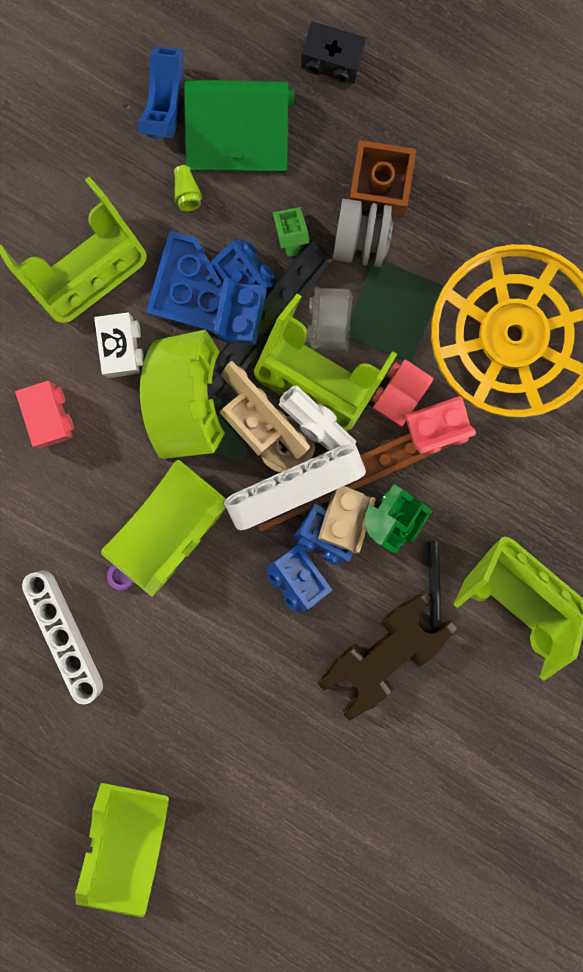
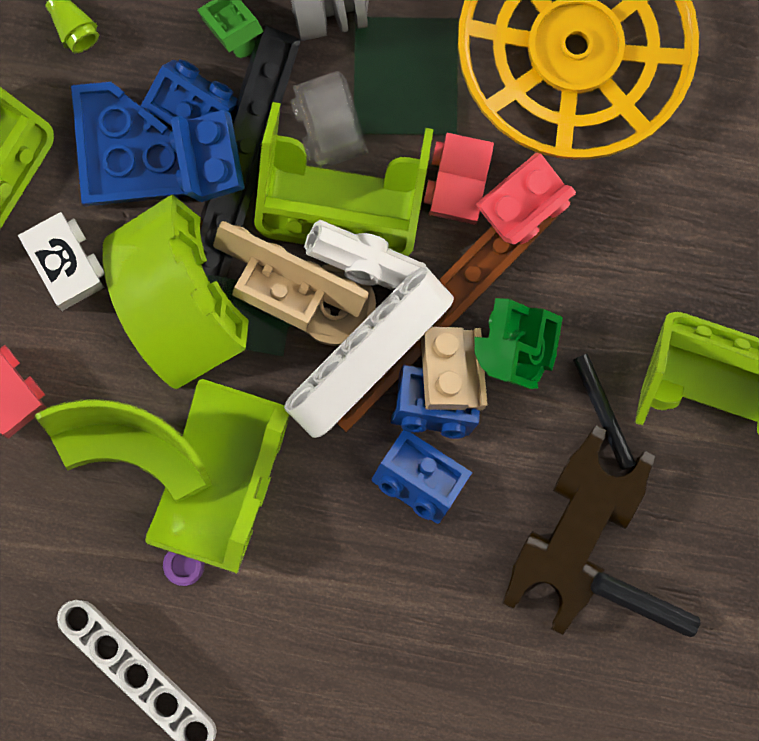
camera: 30 degrees left, 5 degrees down
none -> lime panel [35,400,213,503]
none -> black axle [590,572,701,637]

